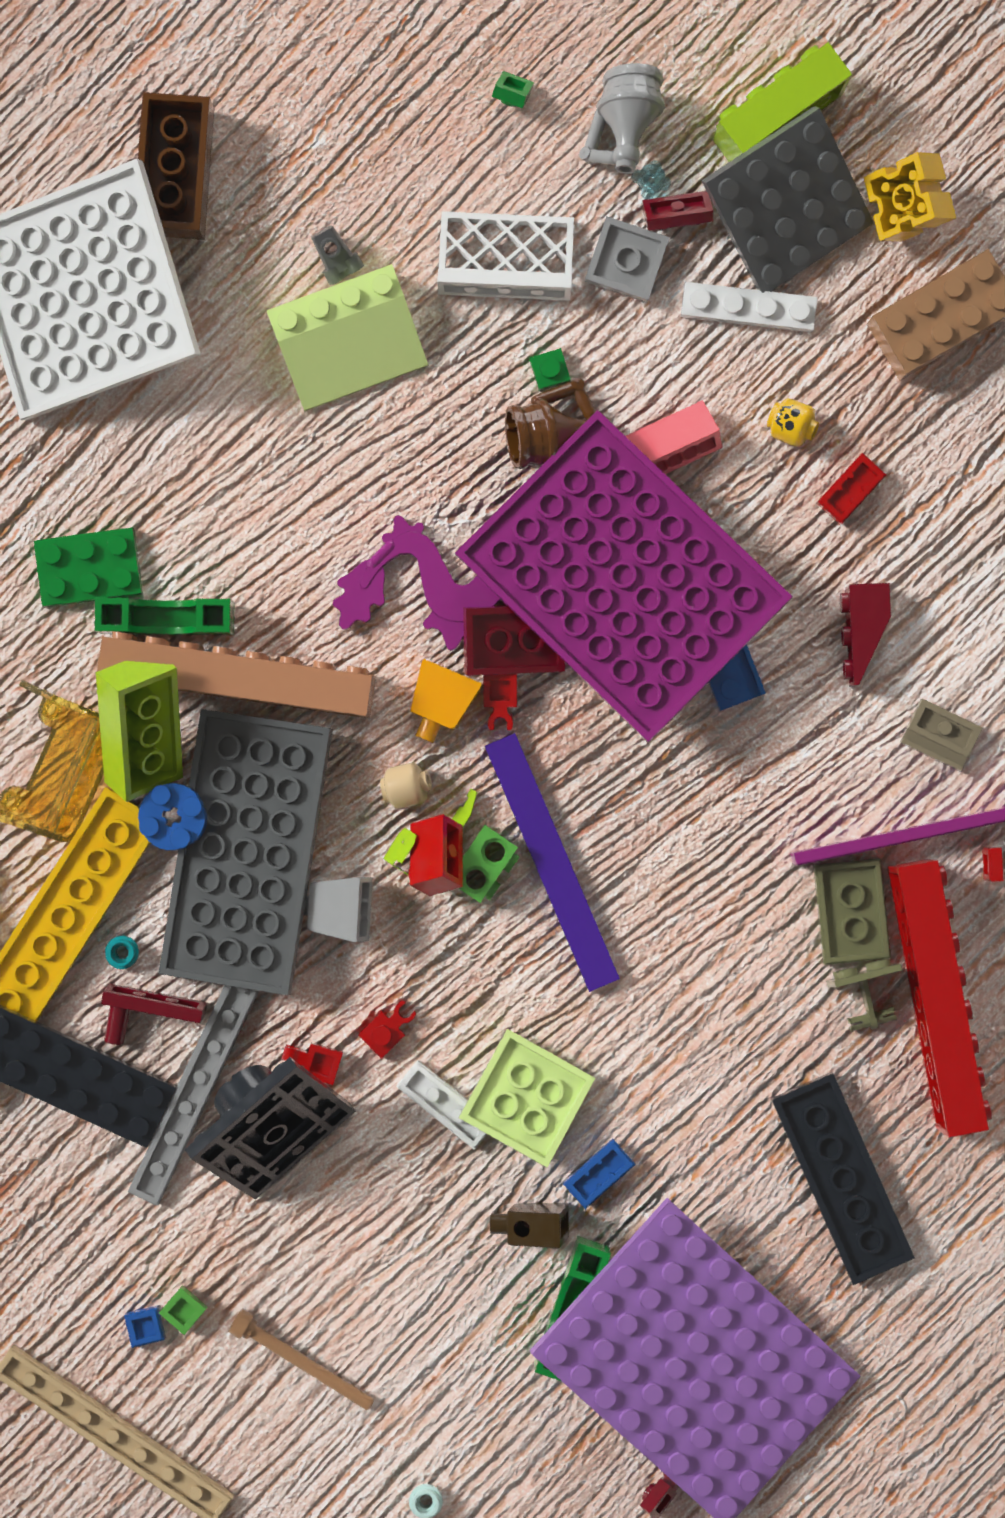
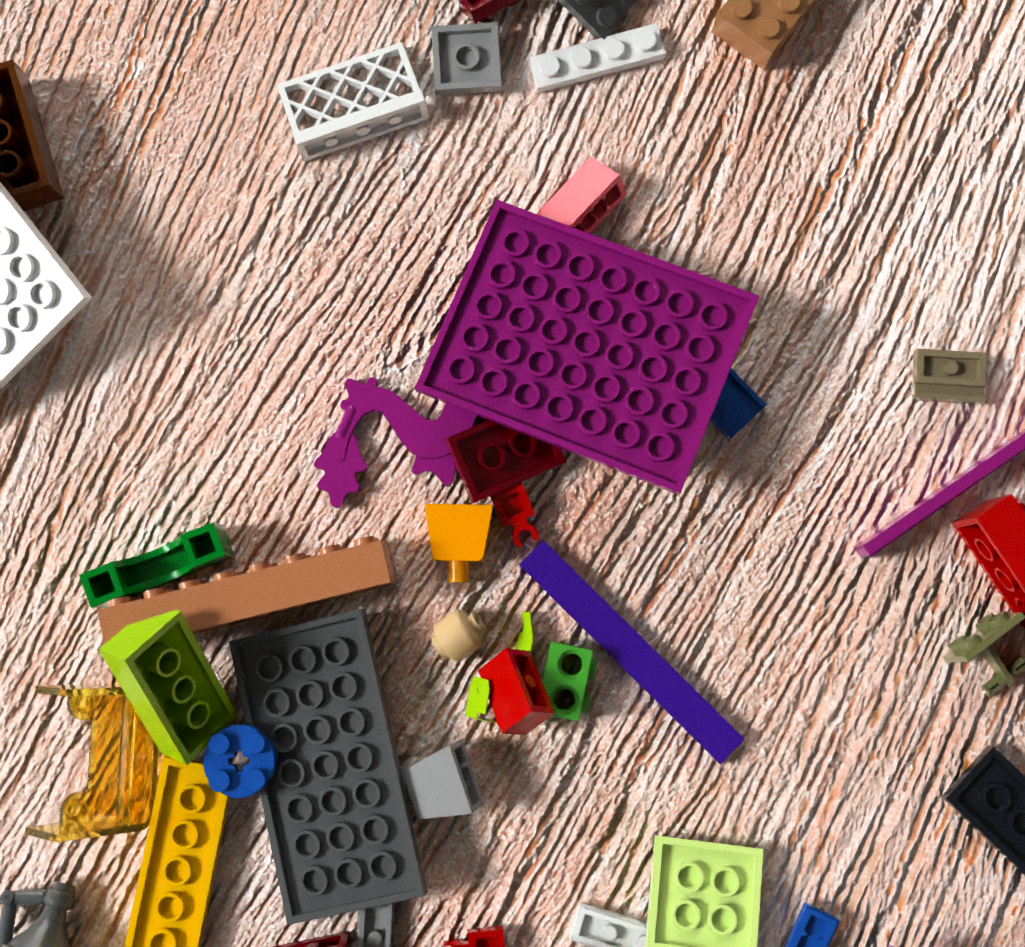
camera: 20 degrees left, 5 degrees down
green plate [34,527,143,608] -> none
teal plate [105,936,139,969] -> none
yellowish green slope [266,264,429,411] -> none
dark grey plate [311,225,364,285] -> none
red plate [358,1000,417,1059] -> none
reddish brown piece [505,378,610,469] -> none
green plate [529,348,571,391] -> none
yellow head [767,398,819,447] -> none
olive tile [813,858,891,965] -> none
red plate [816,453,887,525] -> none
dark red slope [839,583,891,687] -> none

